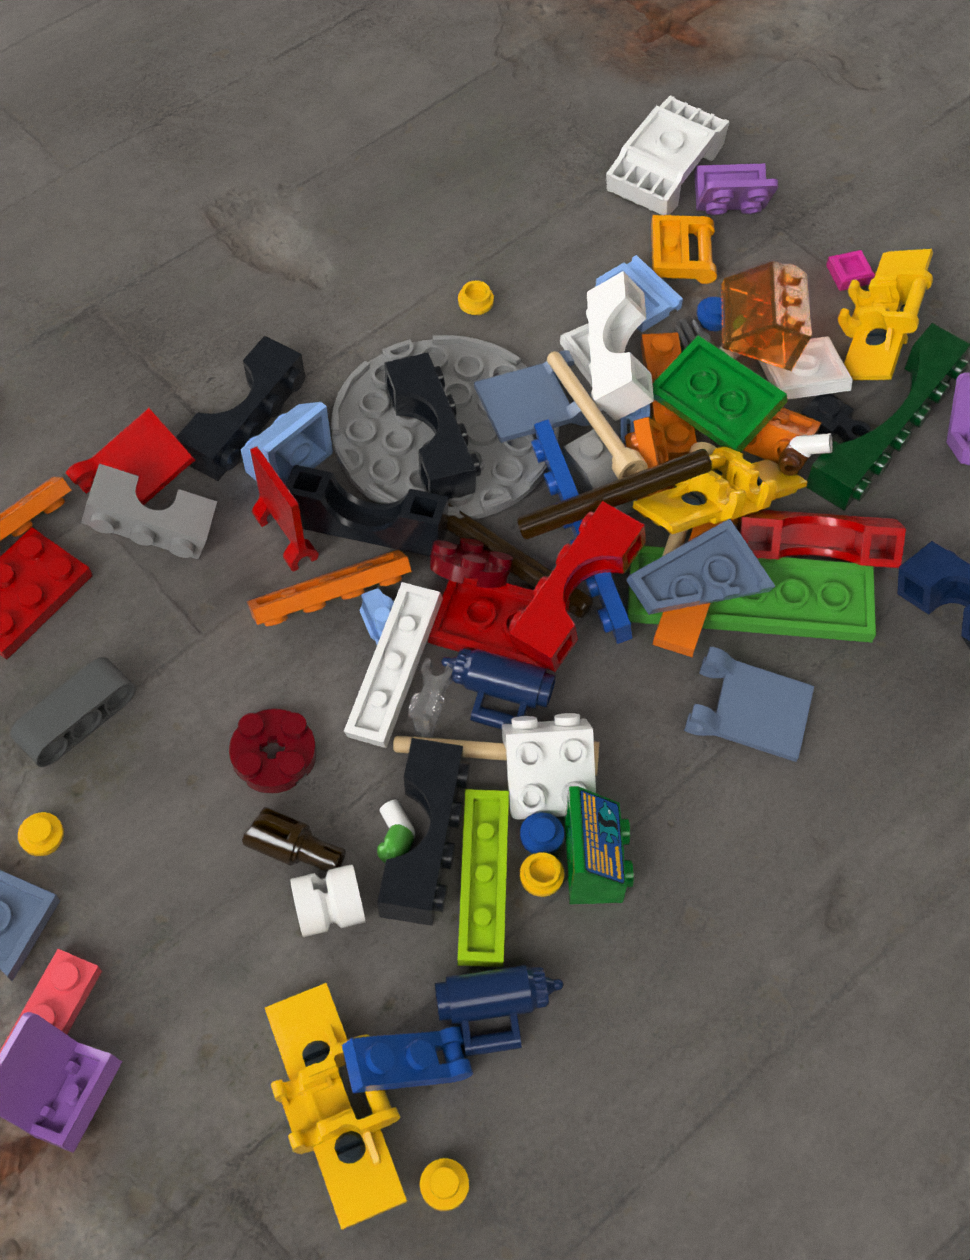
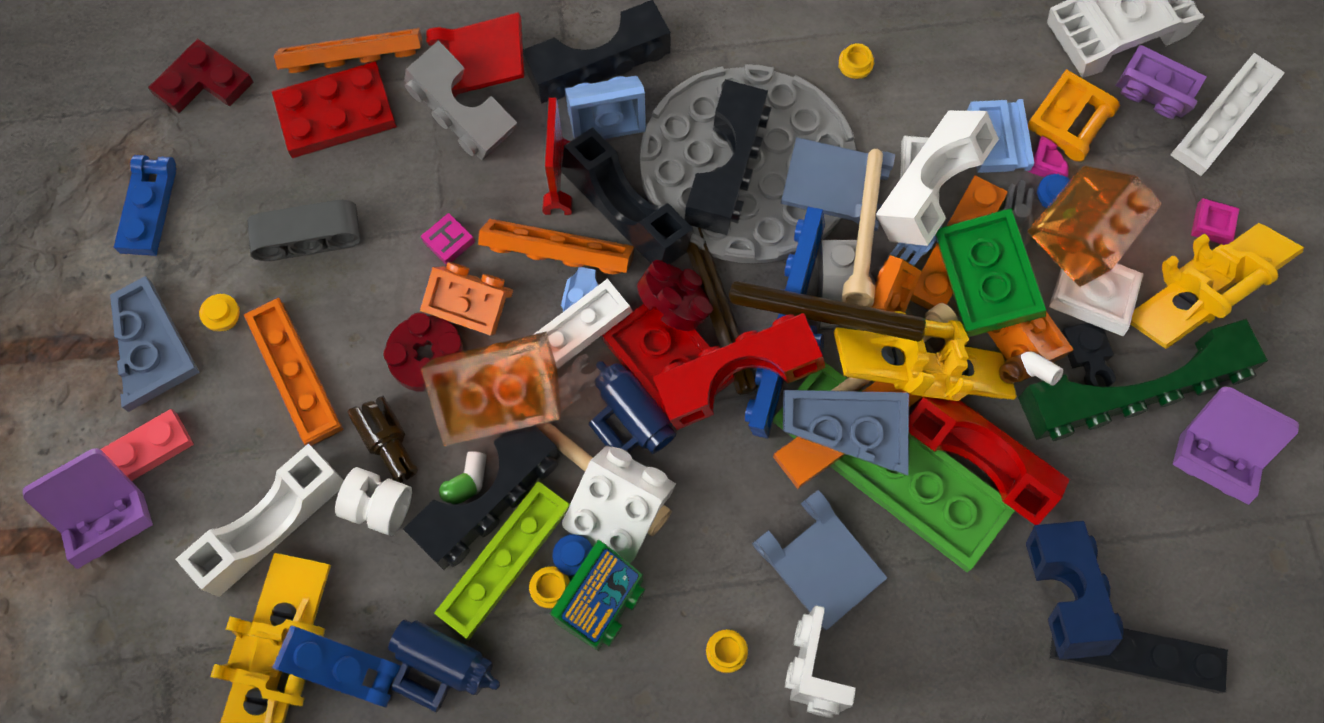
camera: 35 degrees right, 10 degrees up
none -> white arch [175,444,344,597]
none -> orange tile [243,298,344,446]
none -> dark pink tile [420,213,475,266]
none -> orange bracket [420,262,514,336]
none -> clear orange slope [421,331,561,446]
none -> yellow plate [706,629,748,673]
none -> white bracket [785,605,856,718]
none -> dark pink tile [1028,136,1069,177]
none -> white plate [1171,53,1285,176]

